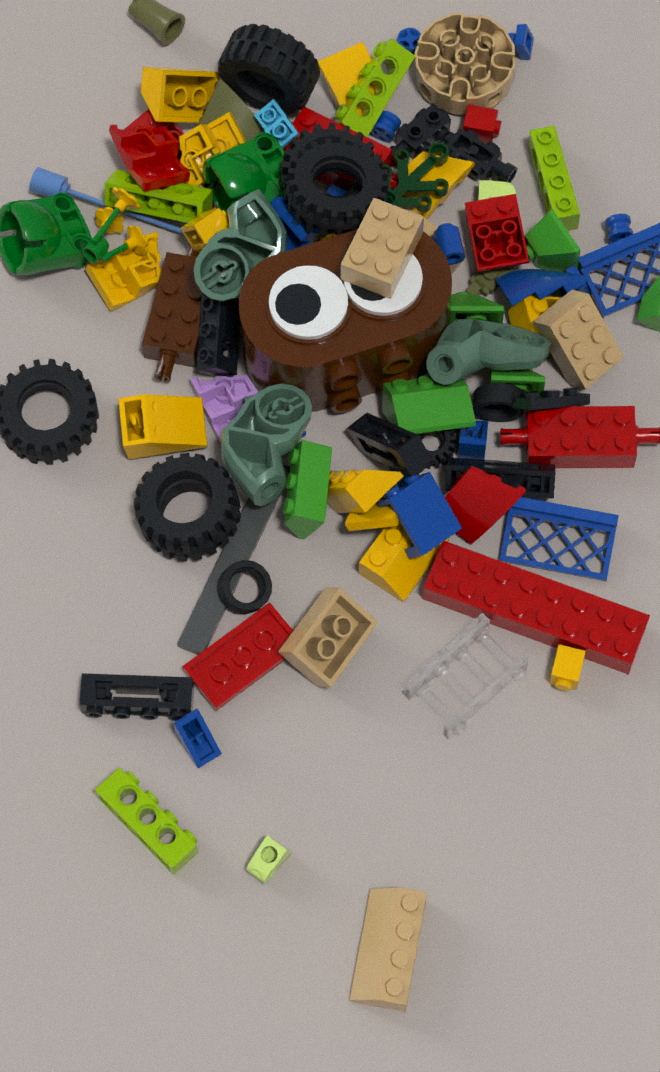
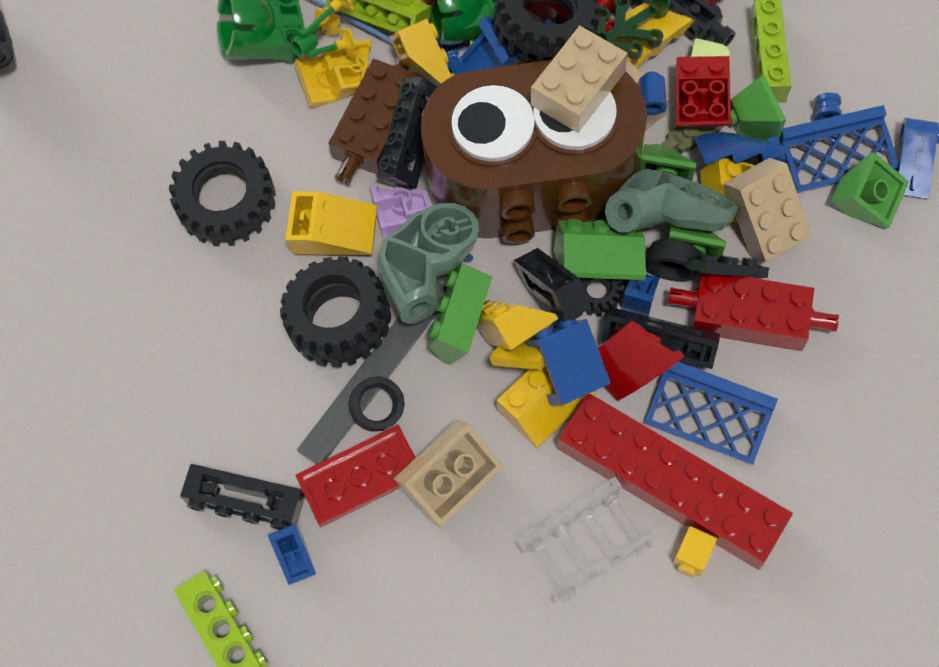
camera: 15 degrees right, 0 degrees up
sand green piece [193,189,287,302] -> none

